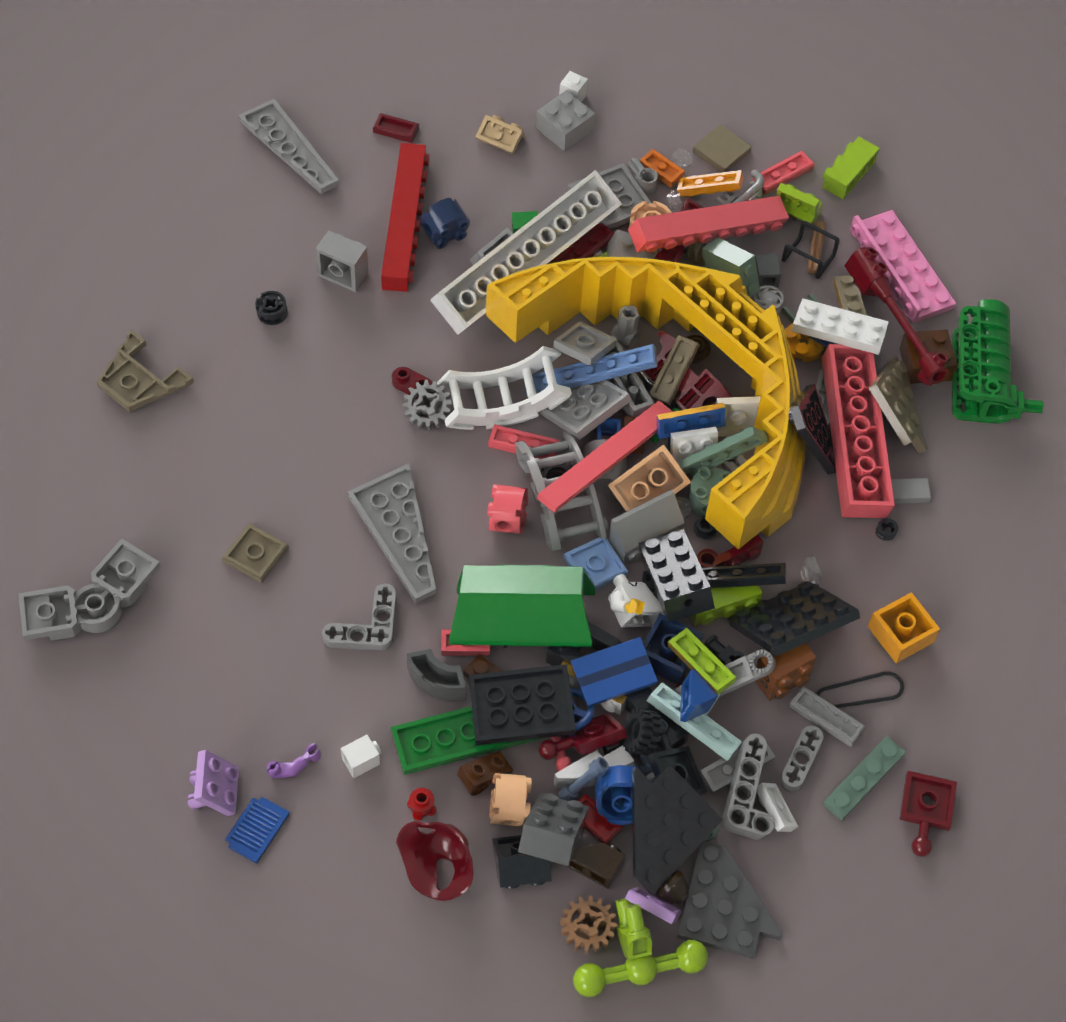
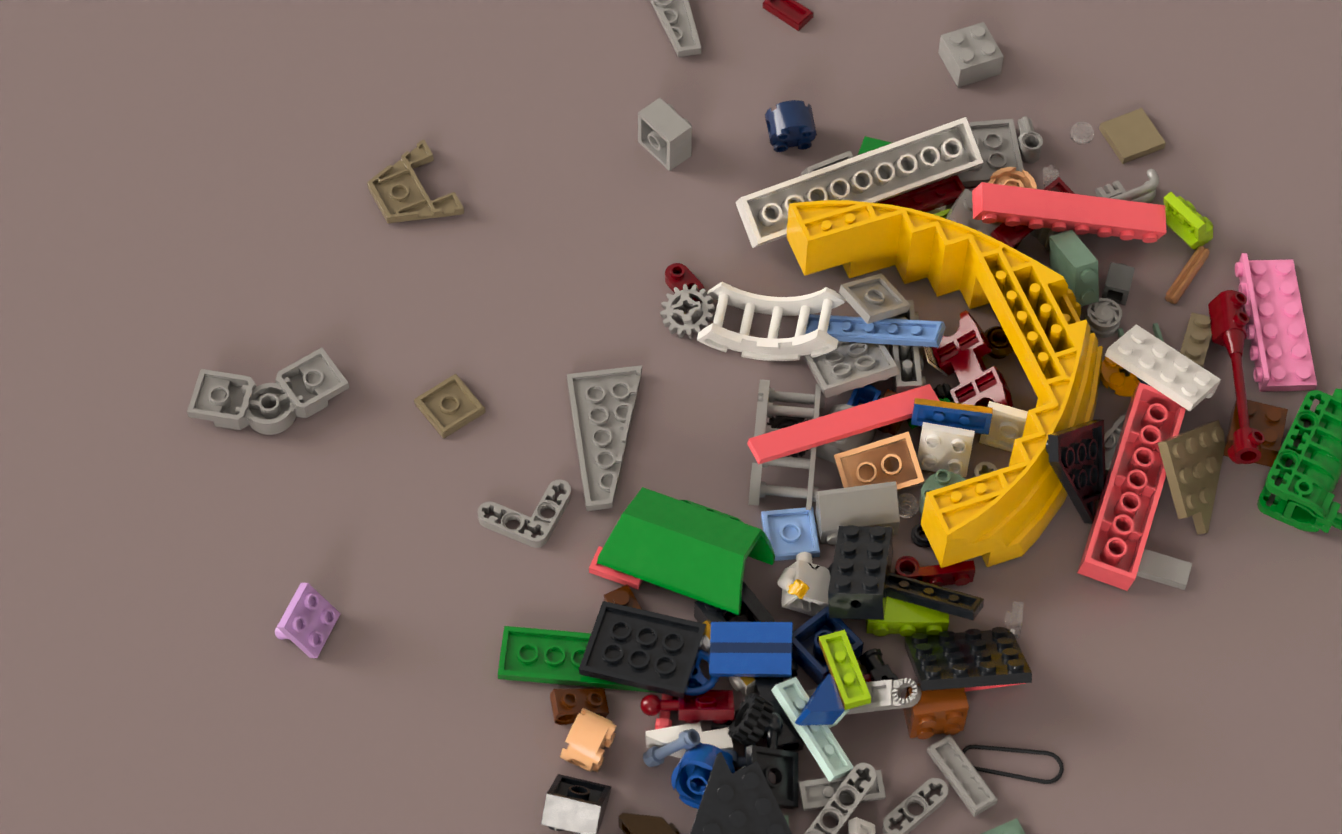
camera: 25 degrees right, 0 degrees up
blue window [225,797,290,864] -> none
black wheel [255,291,288,325] -> none
medium lavender arm [266,743,321,779] -> none
white brick [341,735,382,779] -> none
red brick [381,143,430,292] -> none
dark red piece [396,821,474,901] -> none
dark grey brick [407,649,466,701] -> none
red brick [407,788,436,821] -> none
tan bracket [475,115,526,155] -> none
coral brick [487,484,528,534] -> none
coral tile [488,424,560,459] -> none
dark grey brick [518,793,589,866] -> none
white brick [559,71,588,102] -> none
red tile [578,794,623,845] -> none
light grey piece [611,305,640,348] -> none
orange plate [639,149,685,188] -> none
dark tan tile [649,335,700,405] -> none
light orange plate [677,170,743,197] -> none
sand green plate [679,426,768,476] -> none
coral tile [752,151,815,195] -> none
black piece [782,221,840,279] -> none
lime brick [822,136,880,200] -> none
light orange brick [868,592,940,663] -> none
black bush [876,518,898,541] -> none

